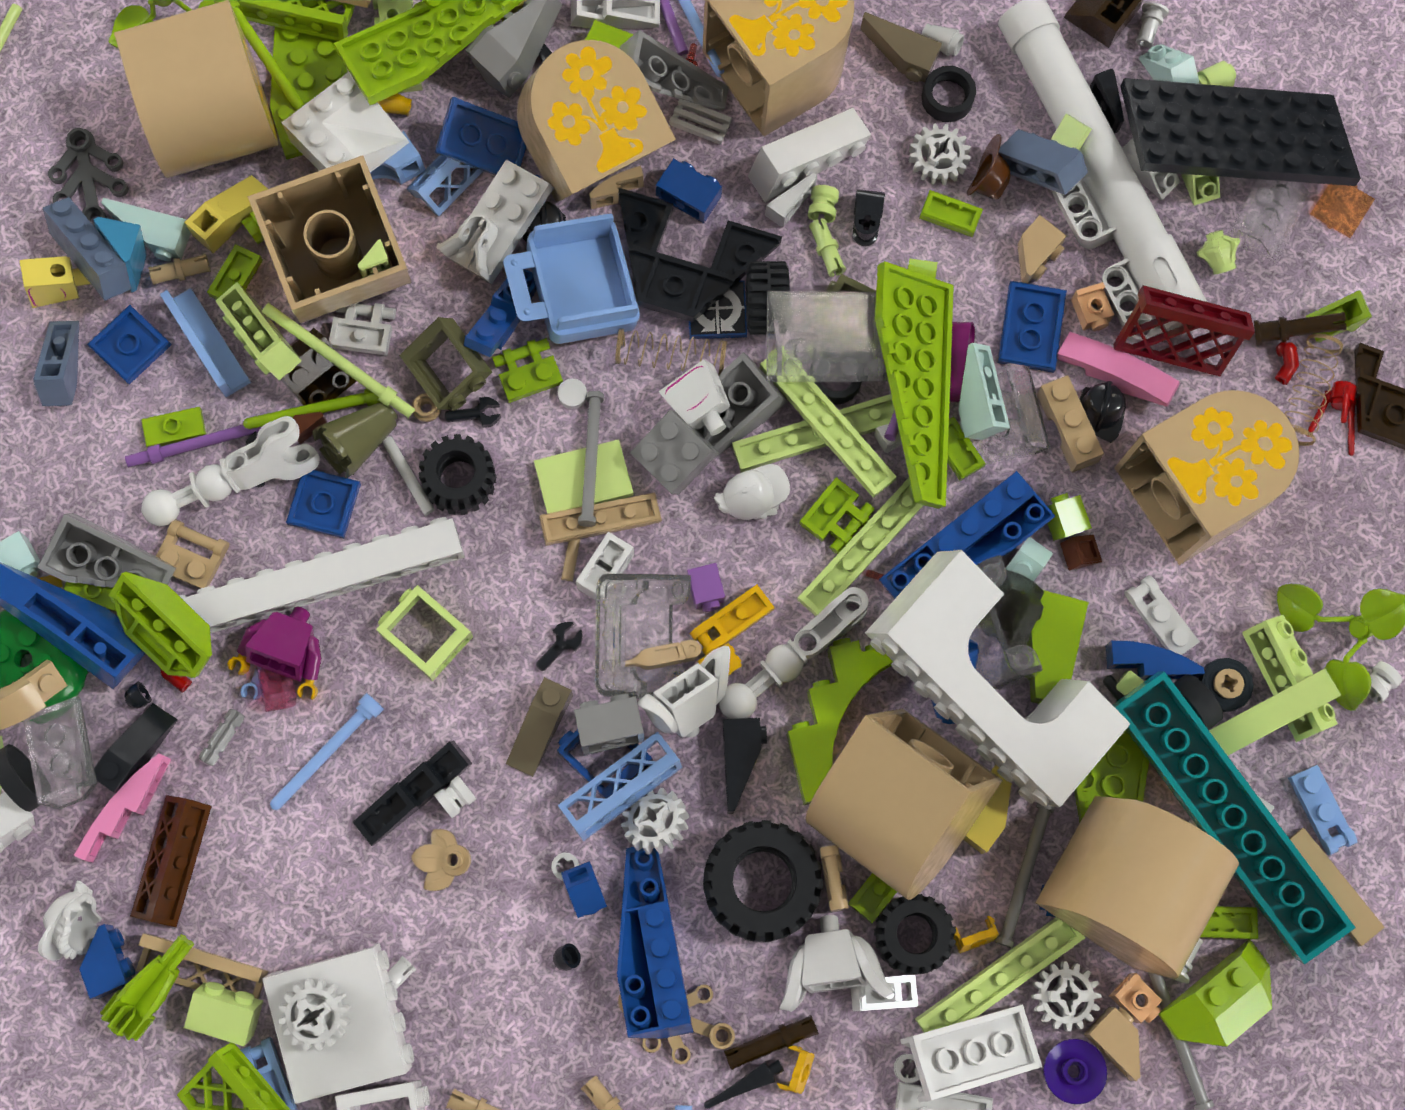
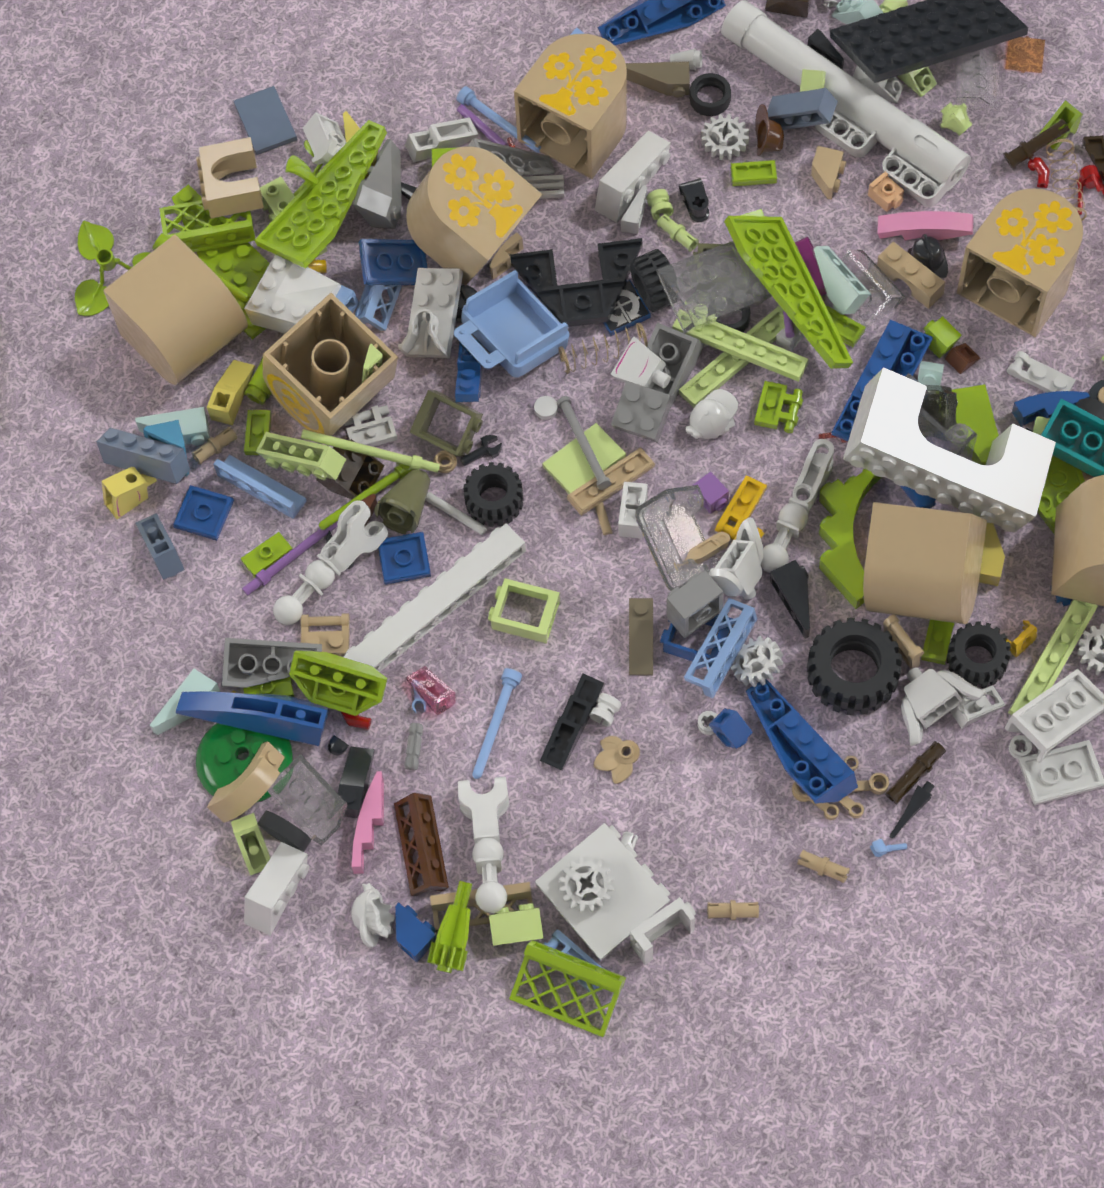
camera: 15 degrees left, 10 degrees down
dark grey plant [48,128,129,227] -> none
magenta torso [227,606,322,700] -> none
lime plate [492,338,563,403] -> none
black bar [536,622,583,671] -> none
black hinge [553,943,581,971] -> none
blue brick [656,158,722,223] -> none
yellow piece [777,1045,815,1094] -> none
yellowish green plate [797,478,924,616] -> none
light grey bar [995,803,1055,948] -> none
blue tile [997,281,1067,373] -> none
dark red fence [1113,285,1255,376] -> none
none -> white piece [458,776,509,913]

